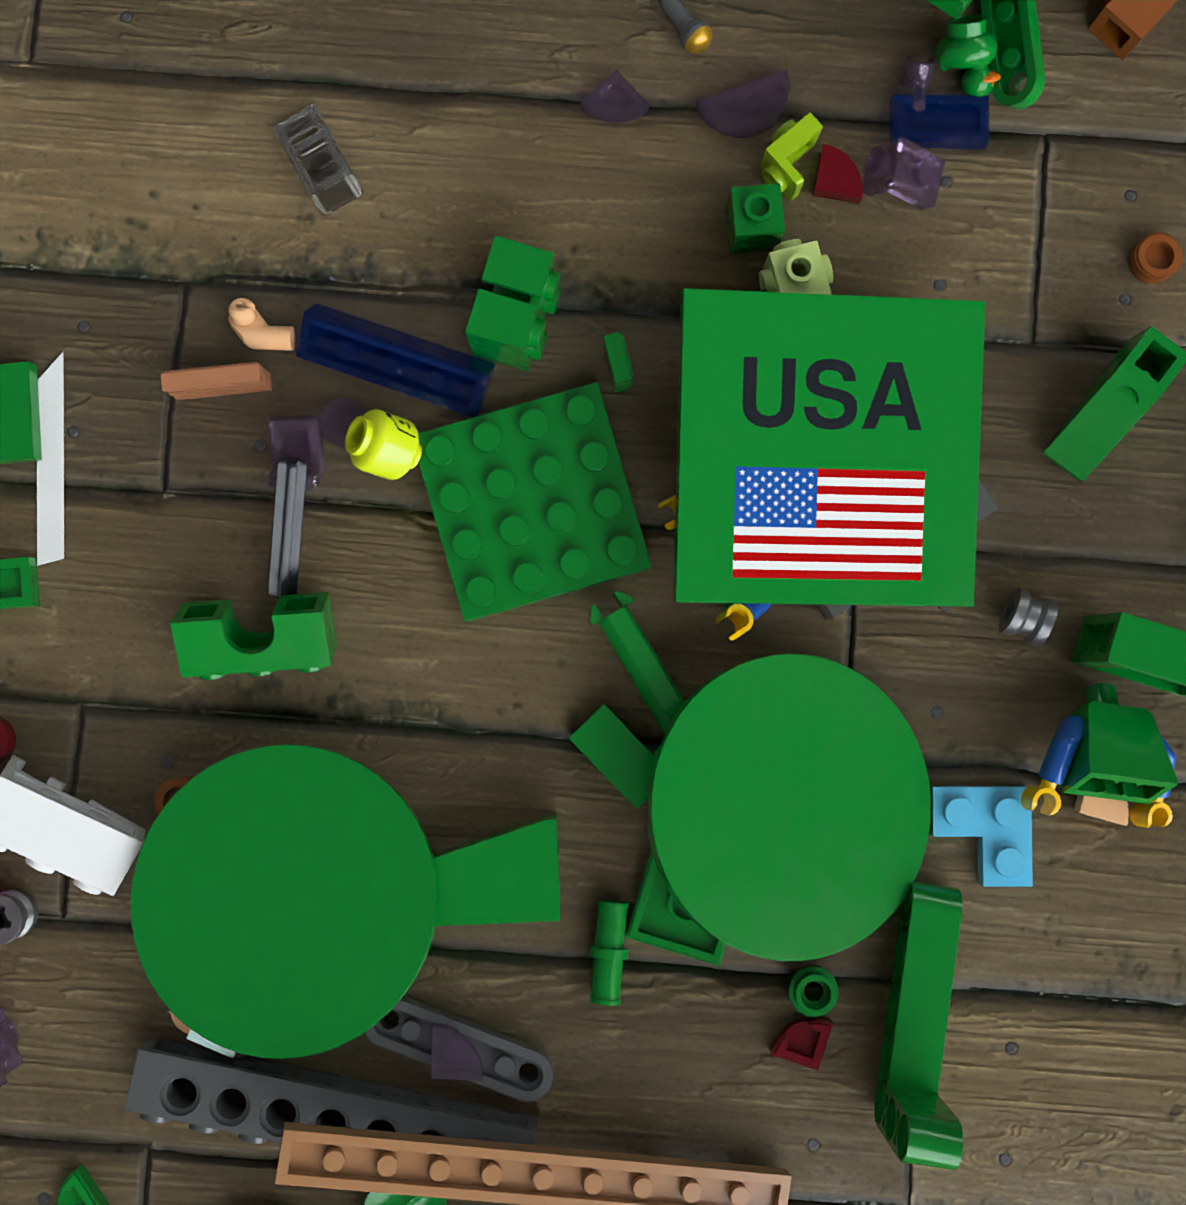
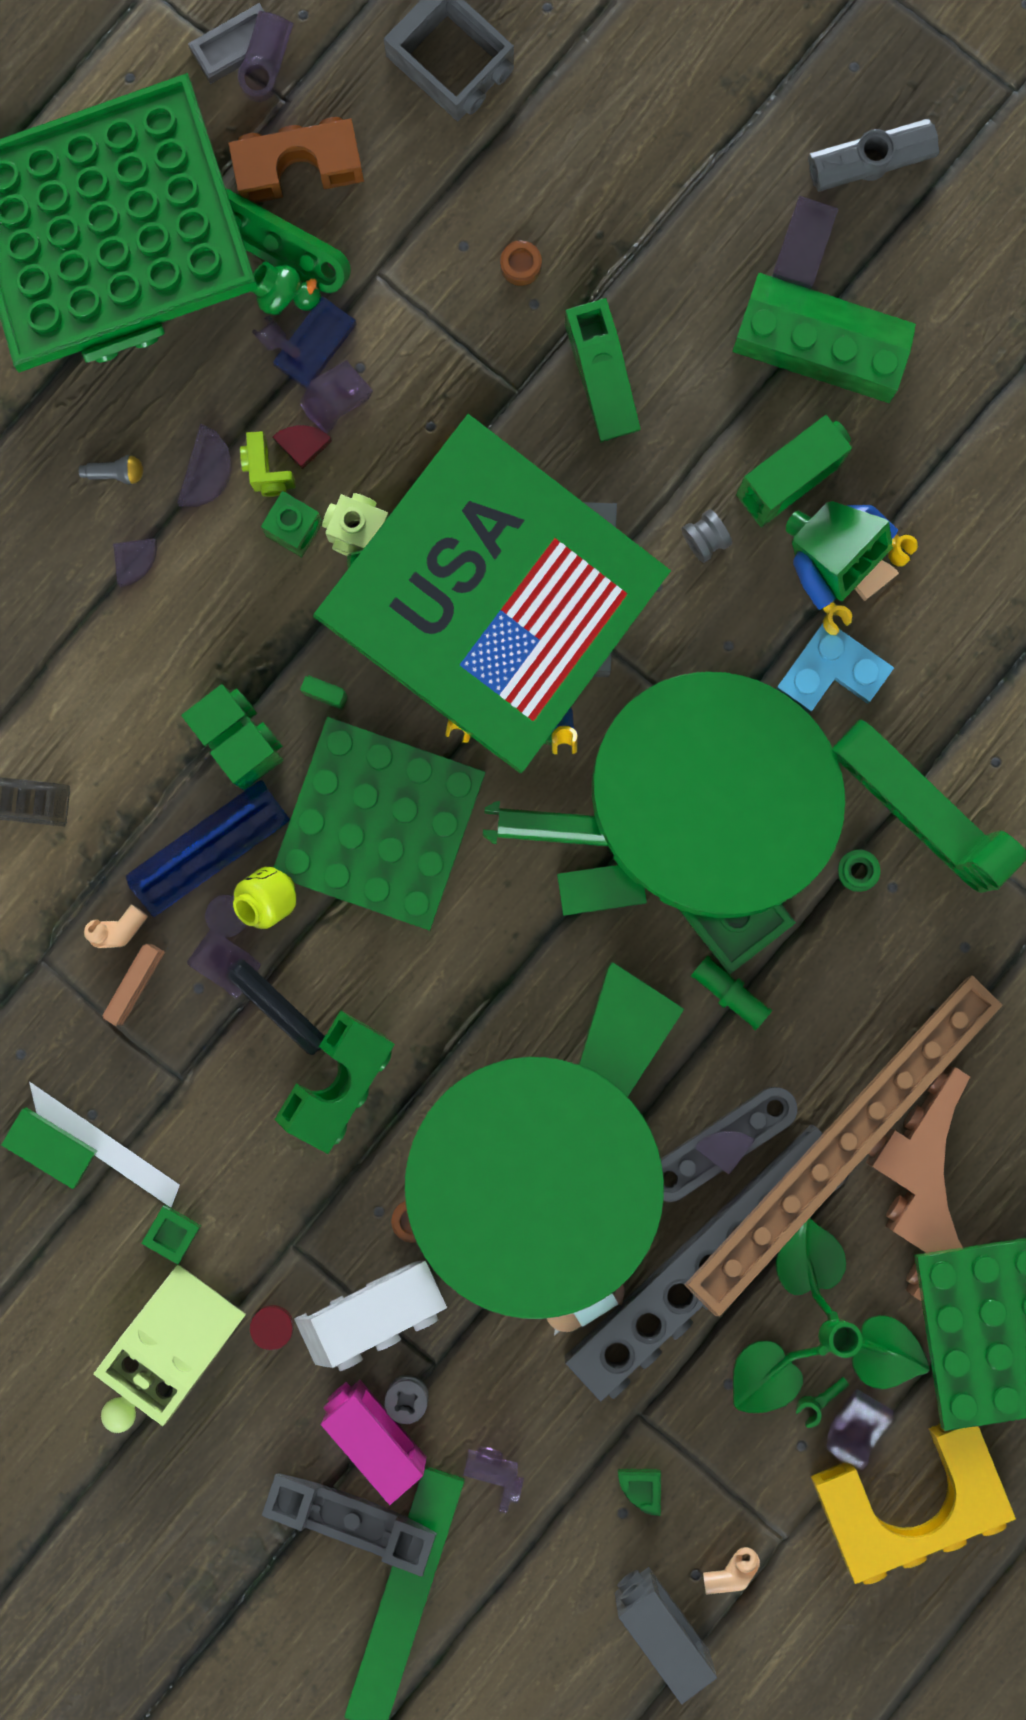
camera: 50 degrees left, 0 degrees up
dark red tile [769,1017,834,1071] -> none

